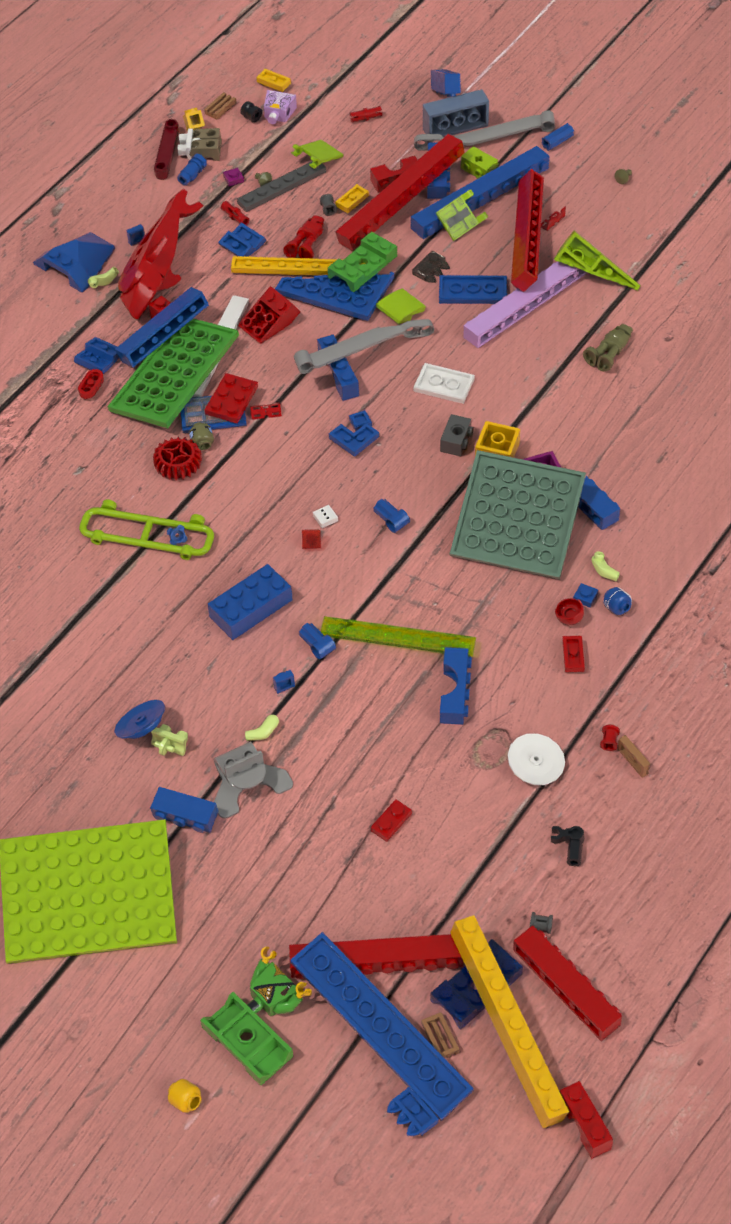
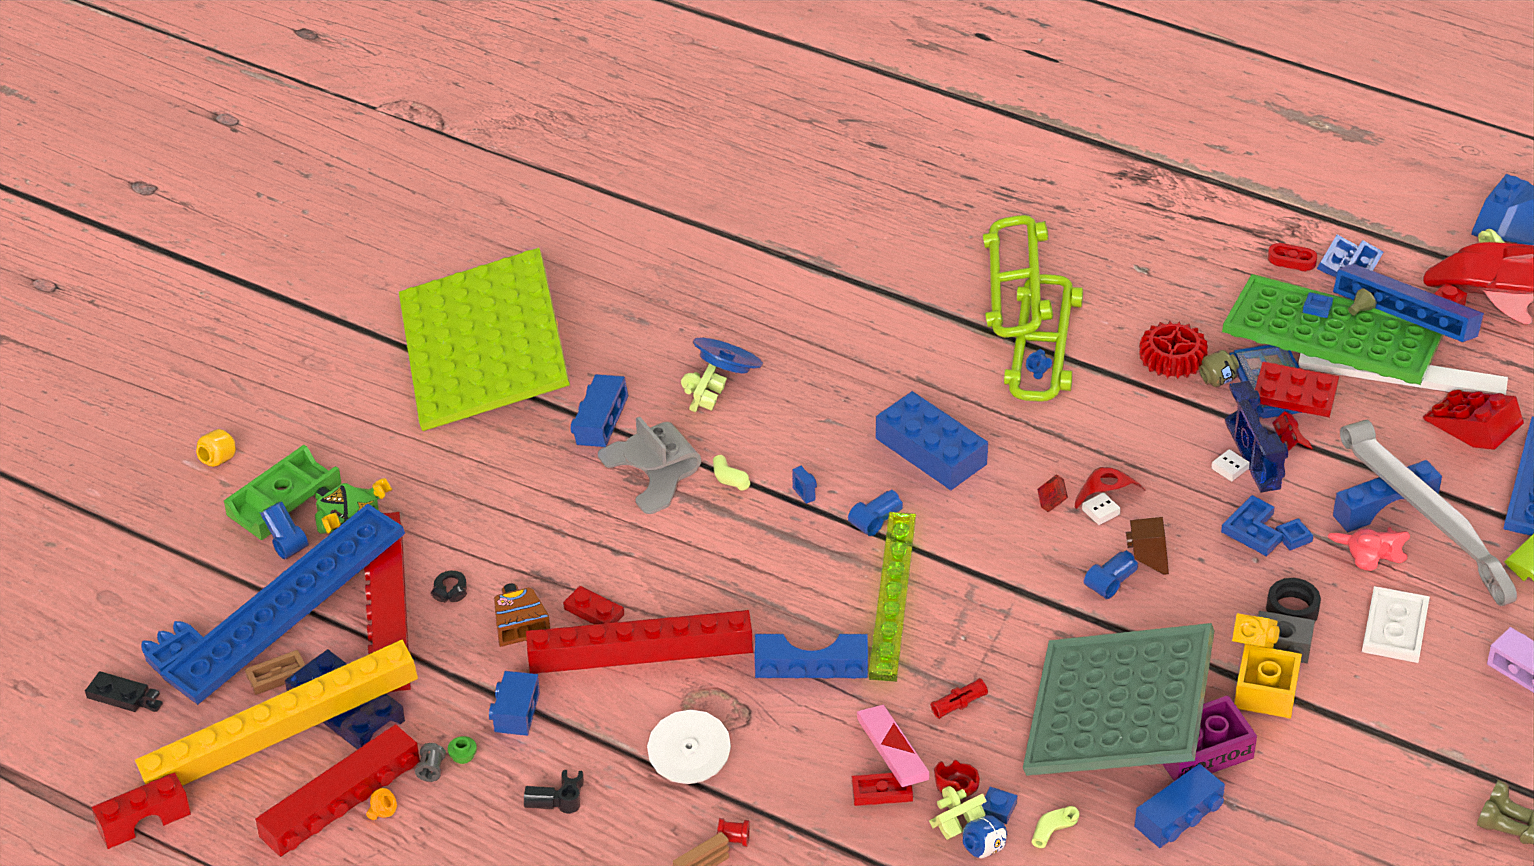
camera: 85 degrees right, 10 degrees down
none -> black plate [85,671,163,712]
none -> blue piece [260,501,309,560]
none -> light orange plate [366,788,397,820]
none -> black piece [430,570,467,603]
none -> bright green plate [448,736,477,764]
none -> blue brick [489,671,540,736]
none -> dark orange torso [494,583,550,647]
none -> red brick [526,610,753,674]
none -> bright pink tile [857,705,929,787]
none -> yellowish green hips [929,786,987,840]
none -> red pin [930,678,988,719]
none -> lime bar [983,215,1053,338]
none -> red piece [1075,467,1146,509]
none -> reddish brown slope [1126,517,1169,575]
none -> white tile [1211,449,1250,482]
none -> clear blue piece [1225,381,1288,493]
none -> yellow brick [1232,613,1280,649]
none -> black tyre [1266,578,1321,621]
none -> blue tile [1302,292,1334,318]
none -> coral animal [1328,527,1410,571]
none -> olive rock [1348,288,1376,316]

